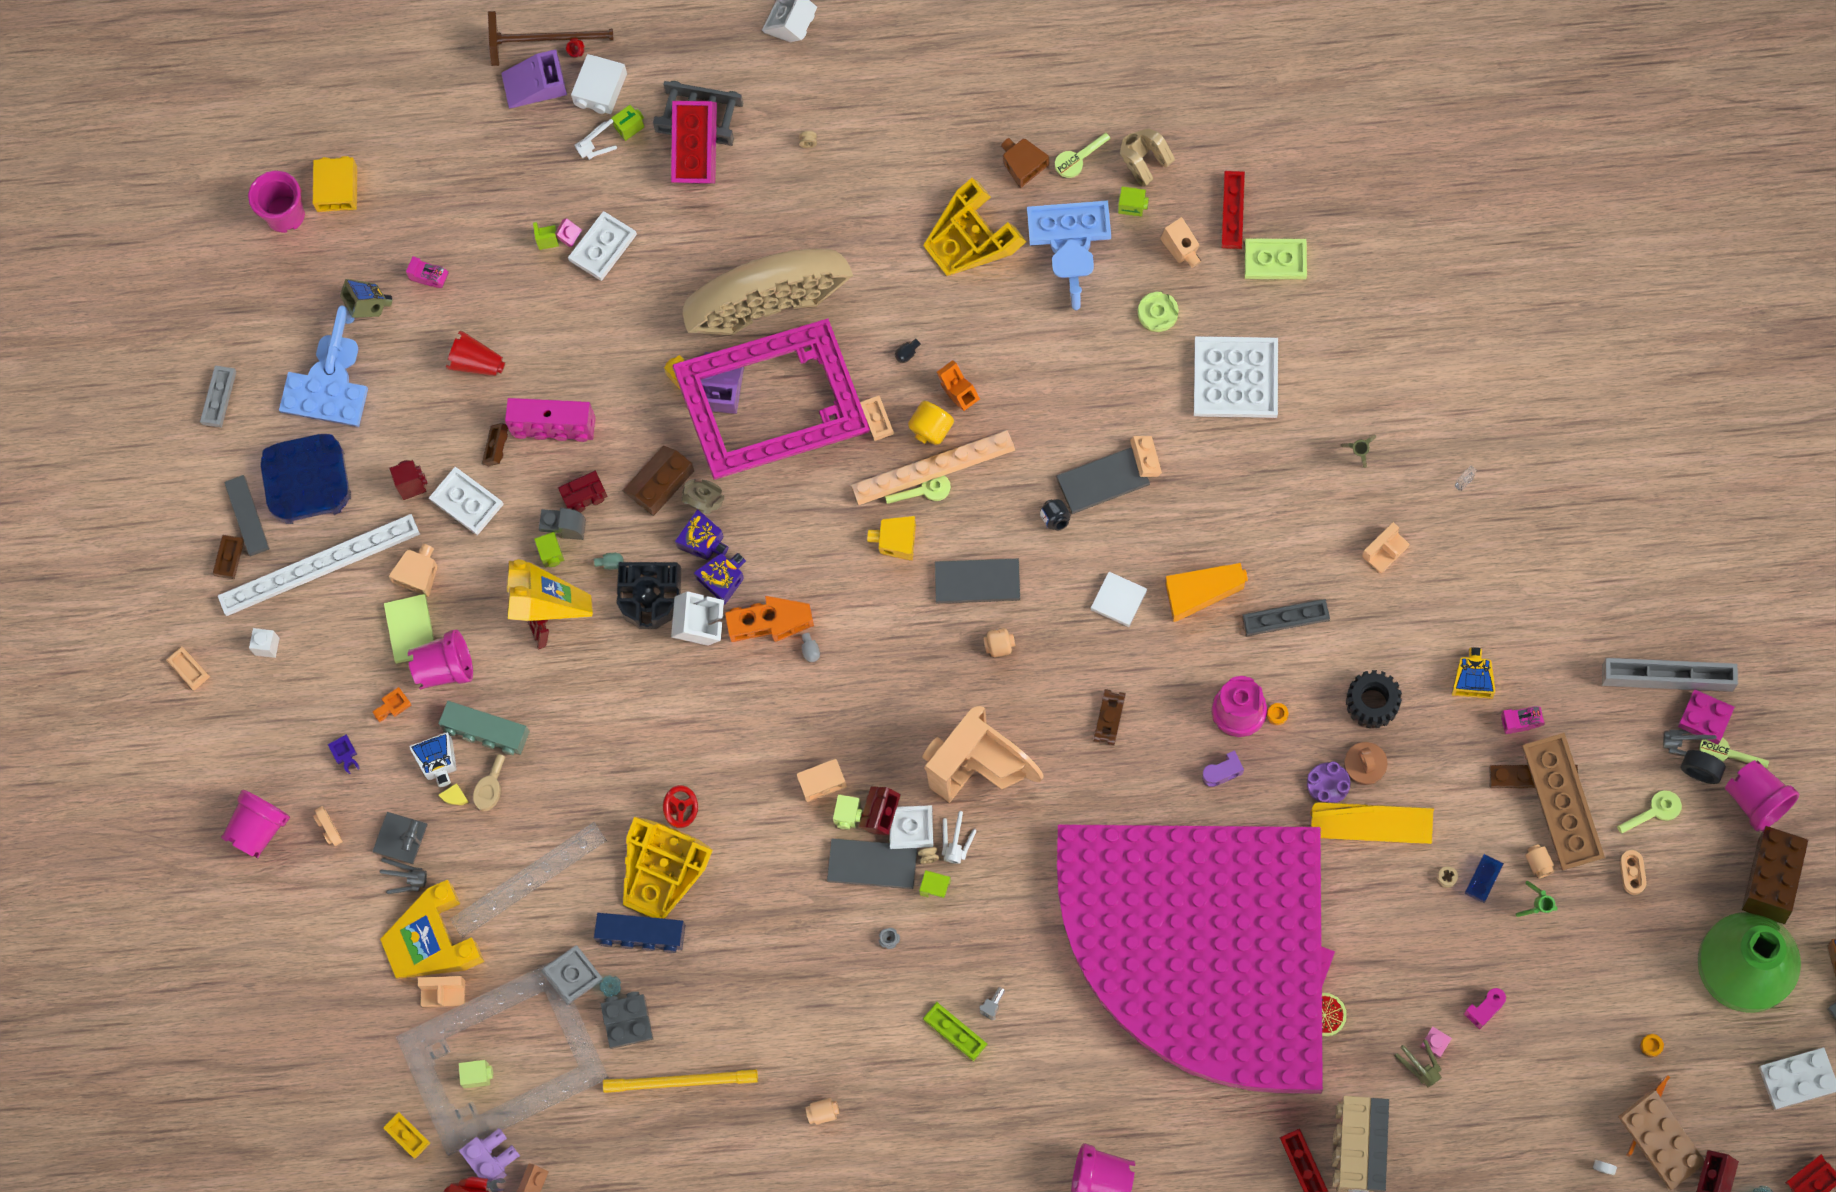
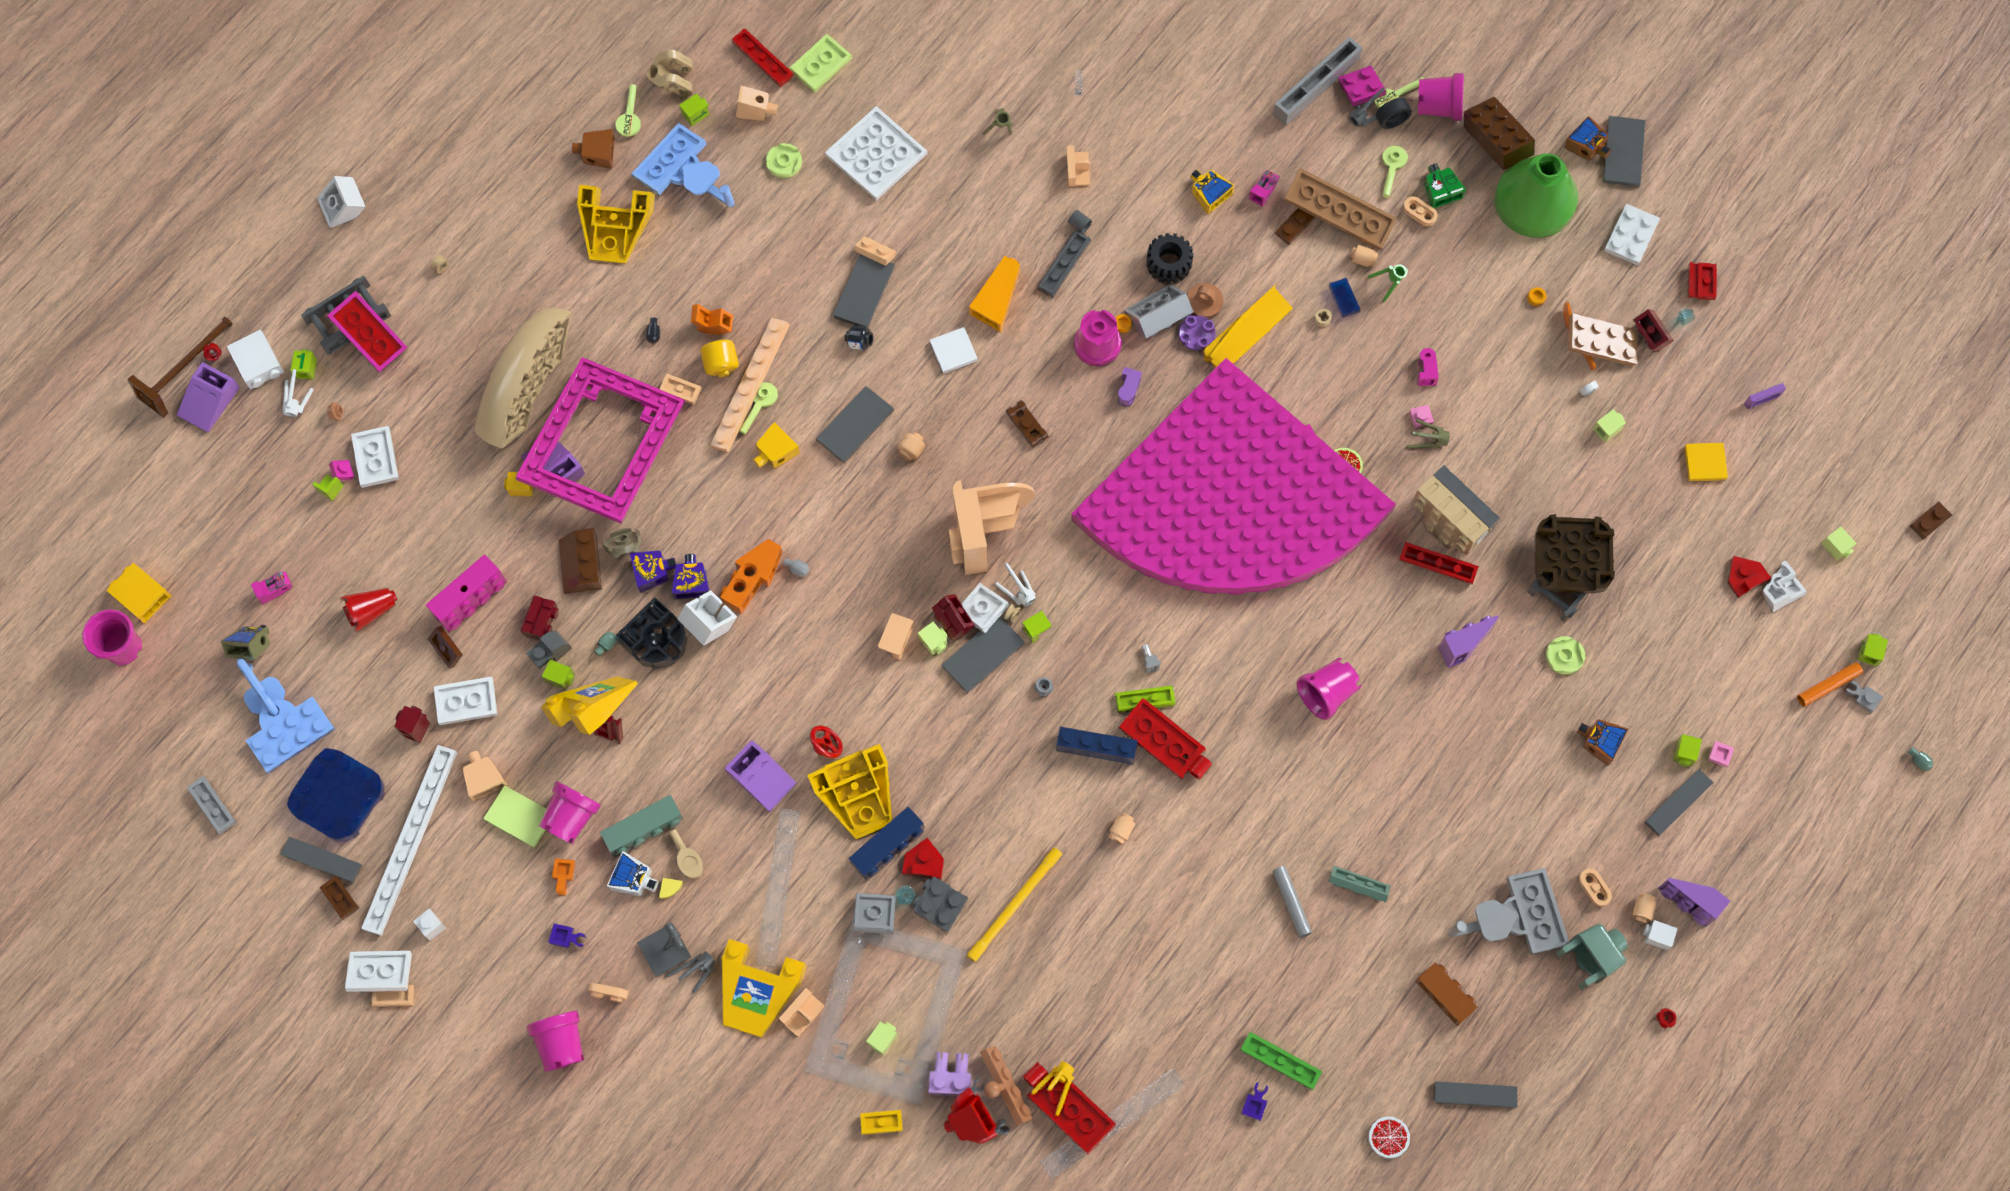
camera: 55 degrees left, 0 degrees up
none -> nougat plate [327,402,343,421]
none -> white plate [345,951,412,992]
none -> medium lavender slope [725,740,797,812]
none -> red plate [902,837,944,880]
none -> dark blue brick [1056,726,1137,765]
none -> dark grey beam [1068,209,1092,234]
none -> red hinge [1118,698,1212,780]
none -> light grey slope [1124,284,1193,338]
none -> green torso [1424,163,1466,209]

